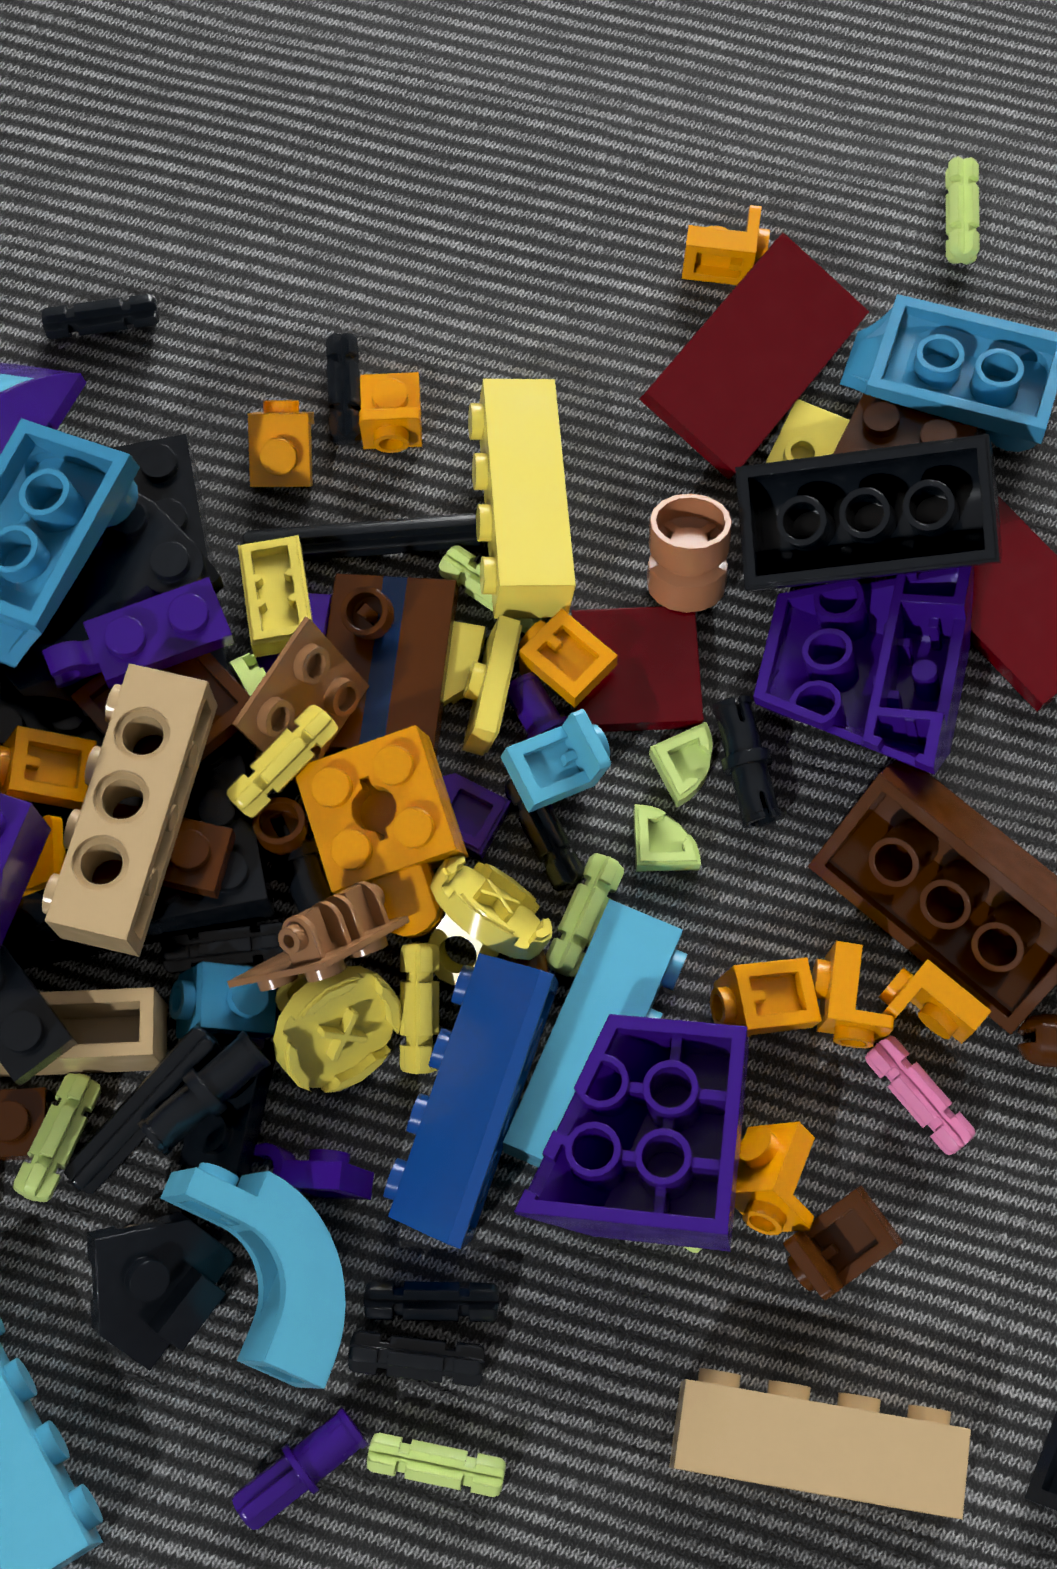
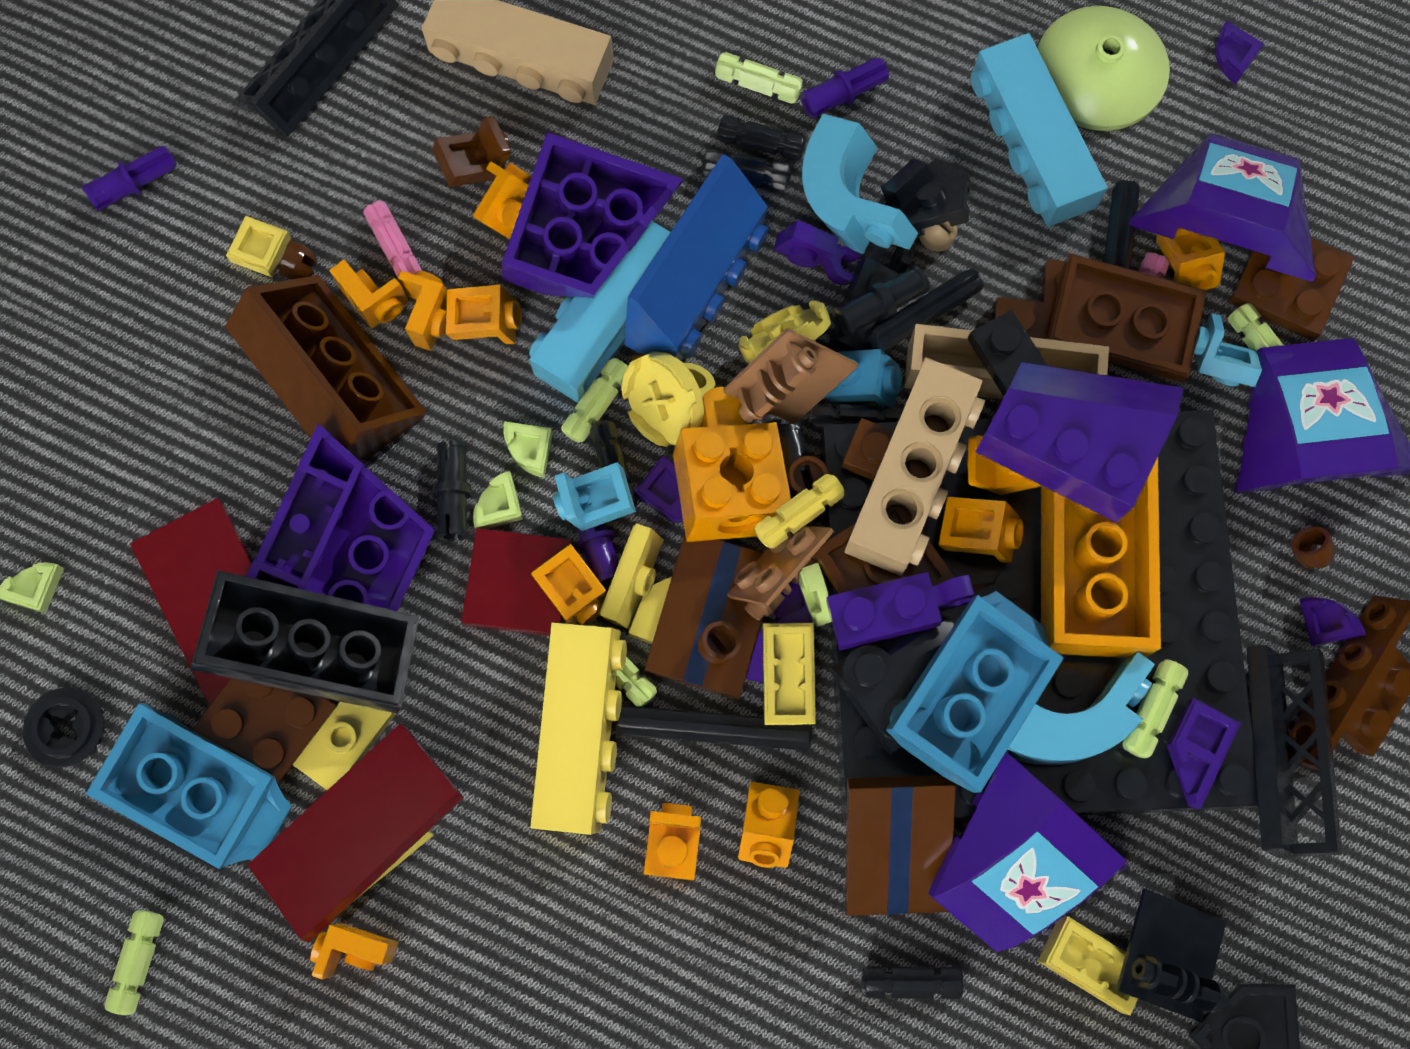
camera: 170 degrees left, 5 degrees up
yellowish green axle [13,1073,101,1202] -> none
black axle [326,332,362,445] -> none
light yellow axle [400,943,440,1074] -> none
nougat wheel [647,493,732,613] -> none
none -> reddish brown tile [845,775,956,916]

